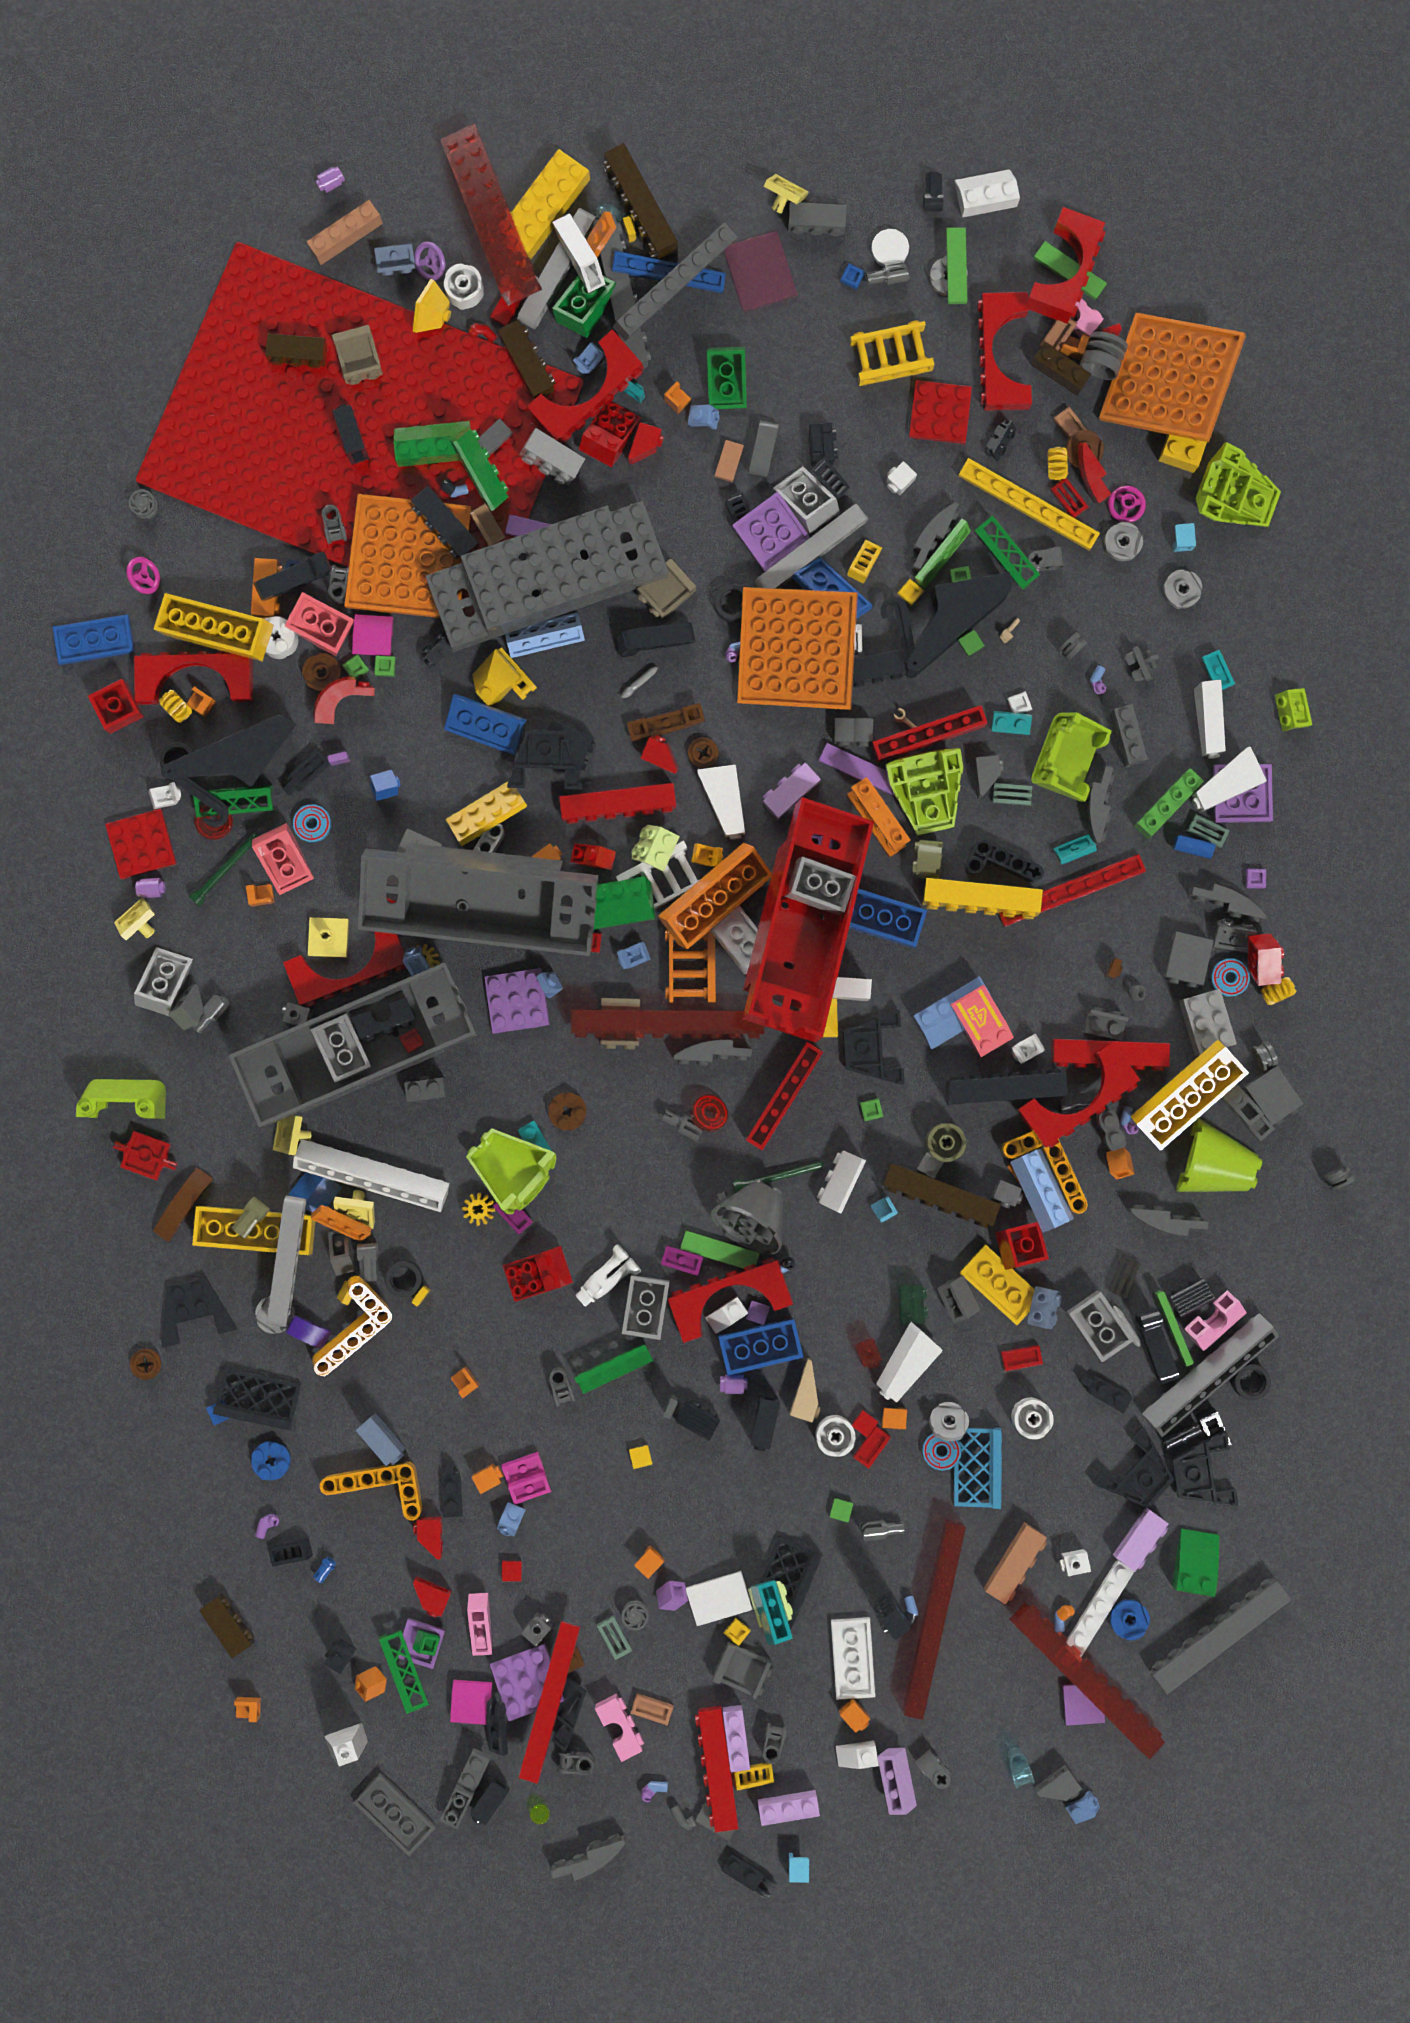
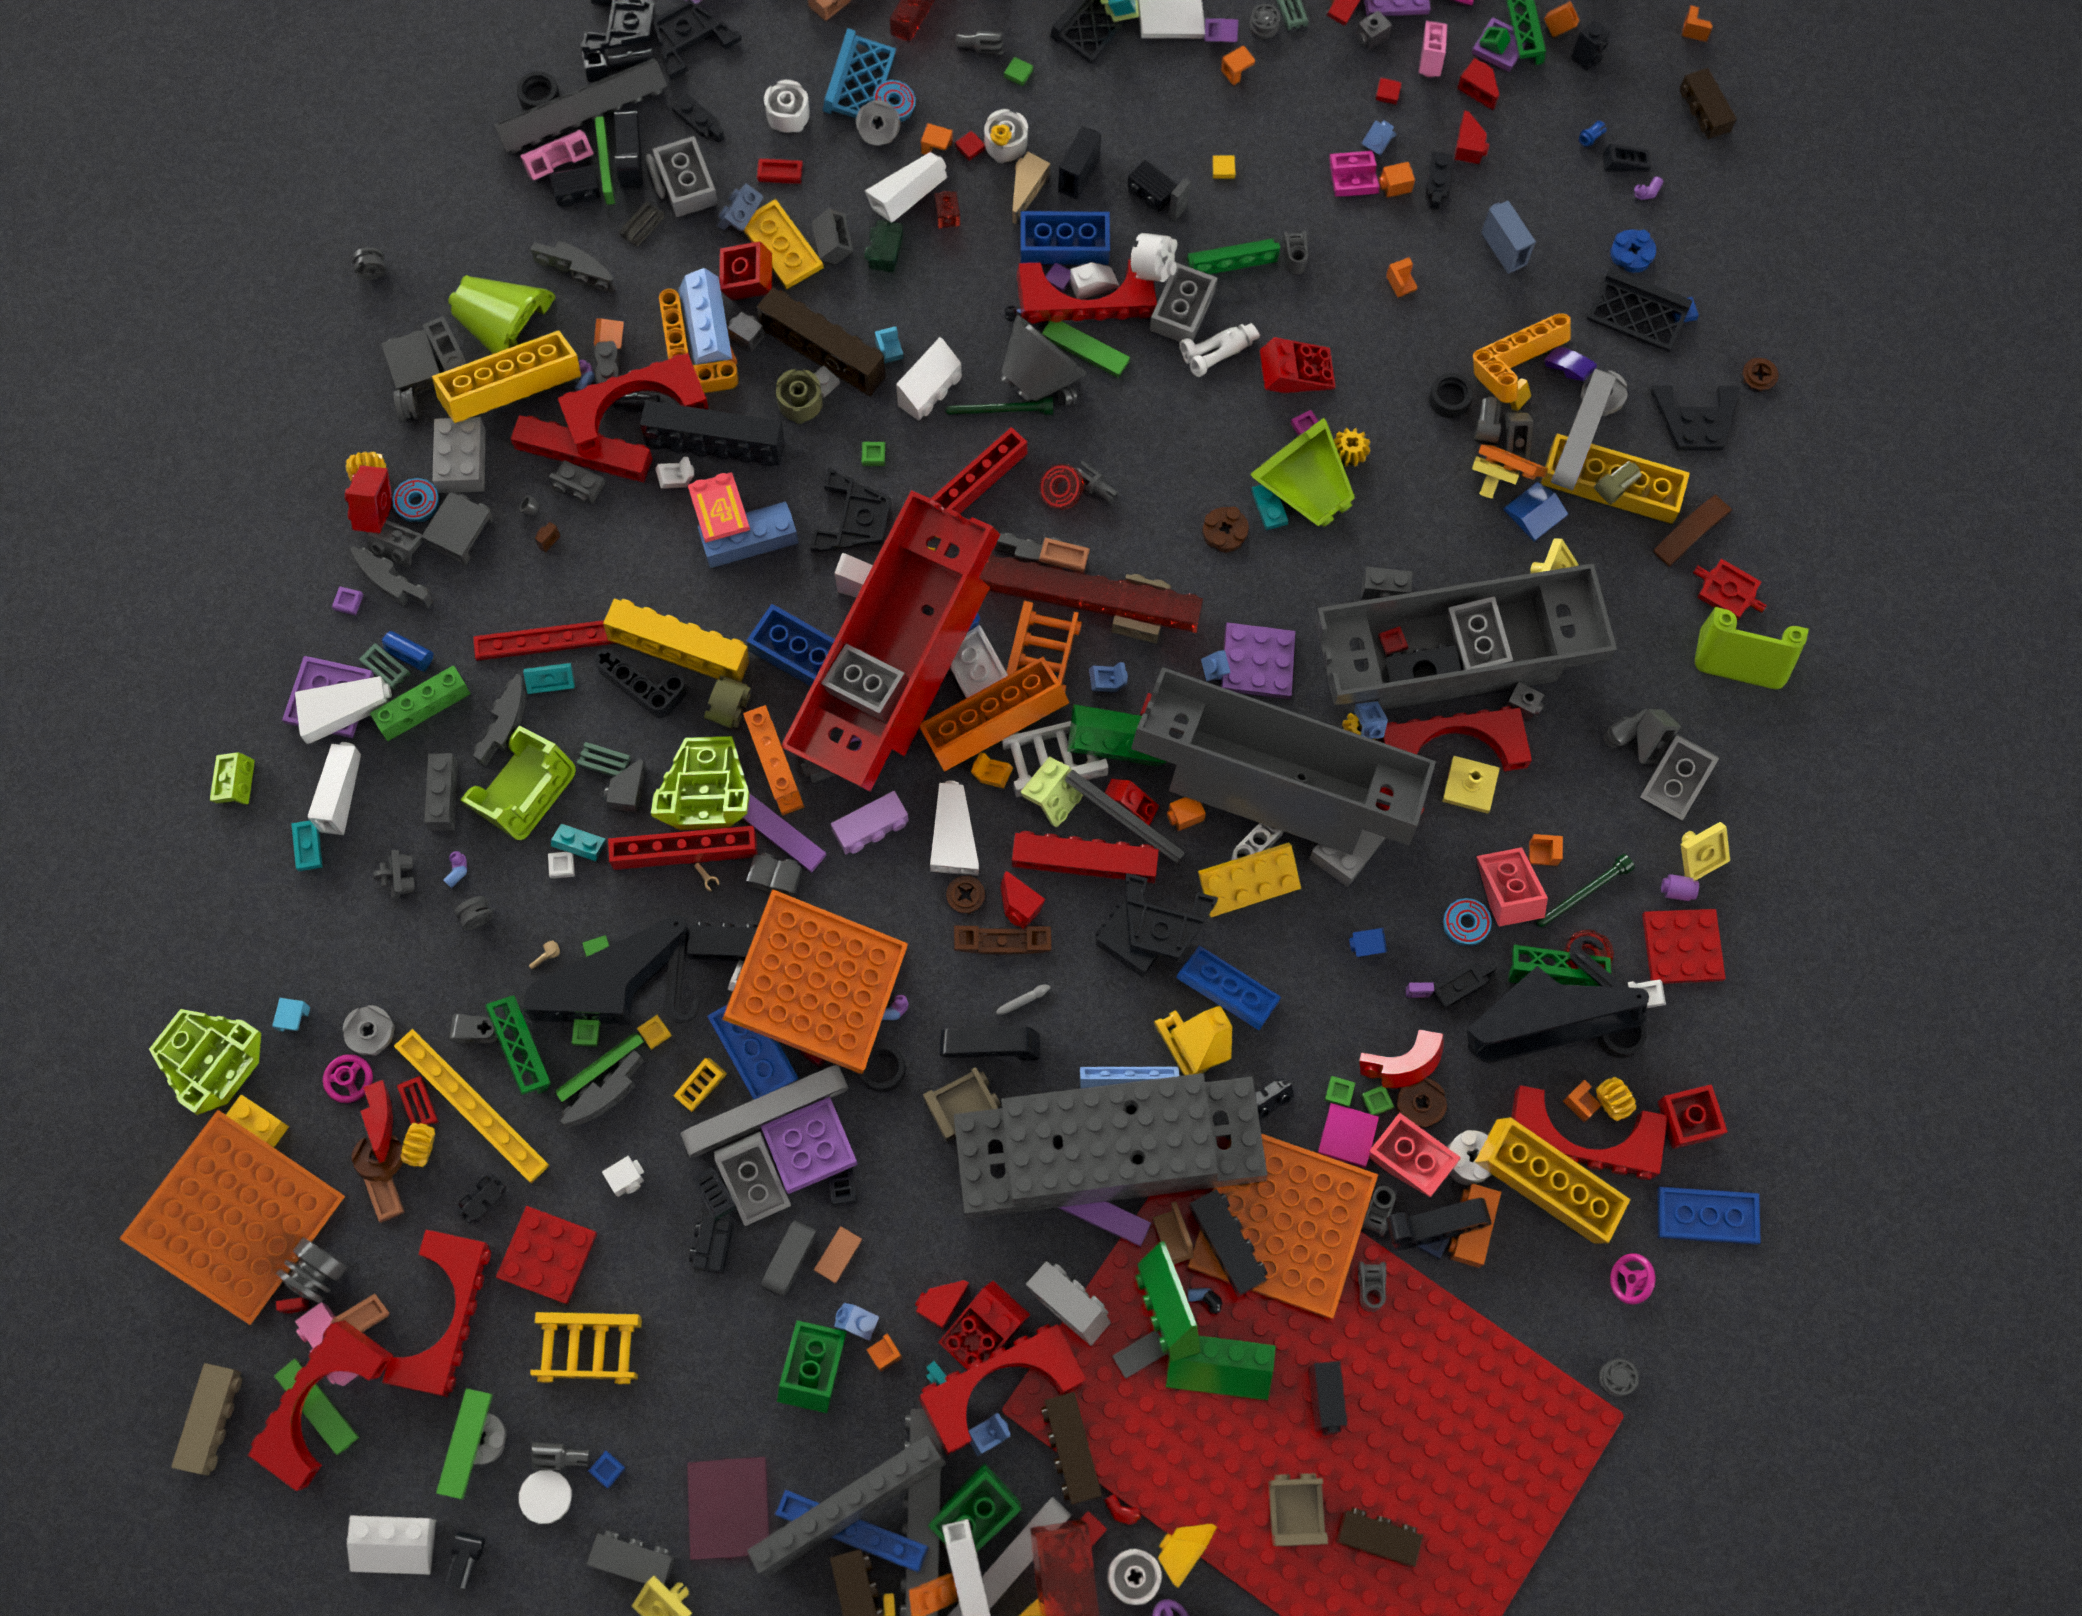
camera: 165 degrees left, 15 degrees down
white brick [293,1139,450,1212] -> none
light orange beam [320,1461,423,1520] -> none
yellow tile [412,1286,430,1306] -> none
magenta plate [661,1245,703,1276] -> none
medium lavender brick [720,1374,747,1394] -> none
red tile [853,1426,891,1469] -> none
dark brown brick [1031,342,1091,396] -> none
orange panel [1060,335,1089,361] -> none
light grey plate [1163,570,1202,609] -> none
none -> dark tan brick [171,1363,242,1476]
none -> yellow plate [990,125,1012,146]
none -> nougat tile [1039,538,1090,572]
none -> dark grey axle [1065,770,1184,863]
none -> white brick [1131,233,1177,282]

